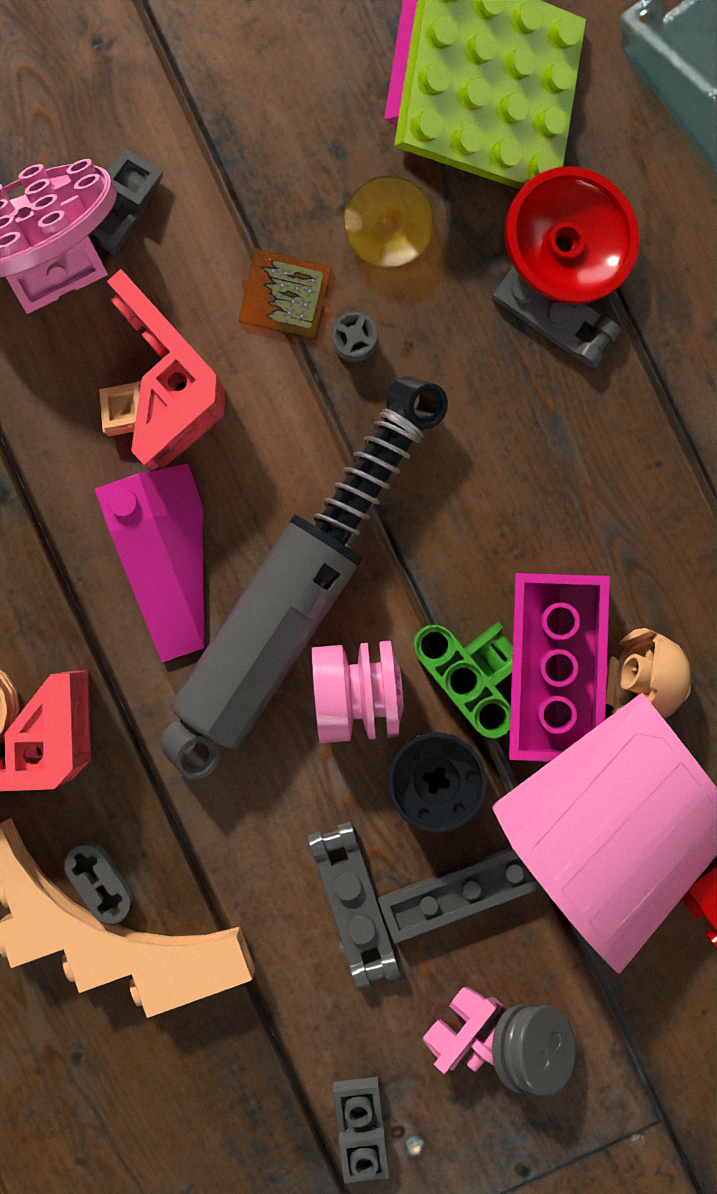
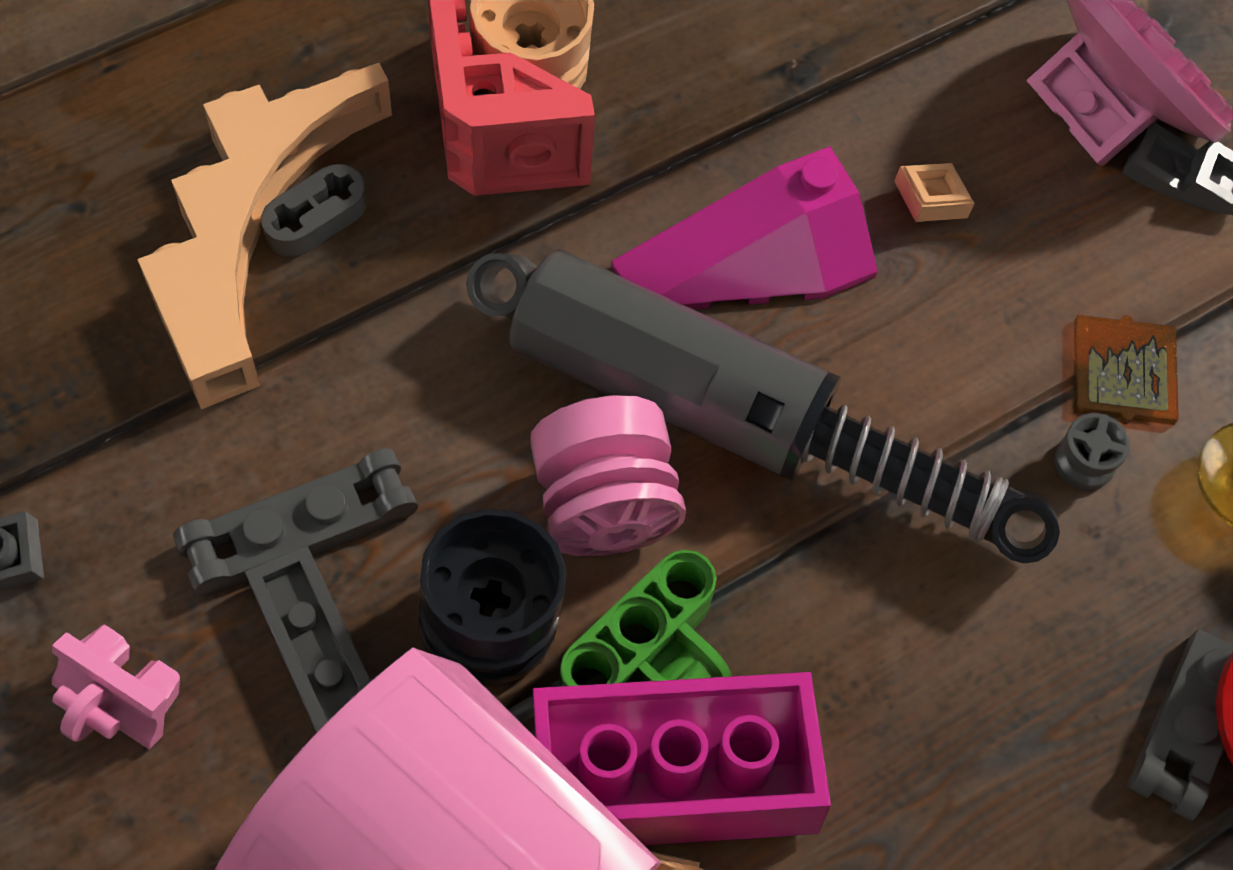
camera: 75 degrees right, 25 degrees down
coral bracket [107,269,226,471] -> none
dark grey head [492,1004,576,1096] -> none

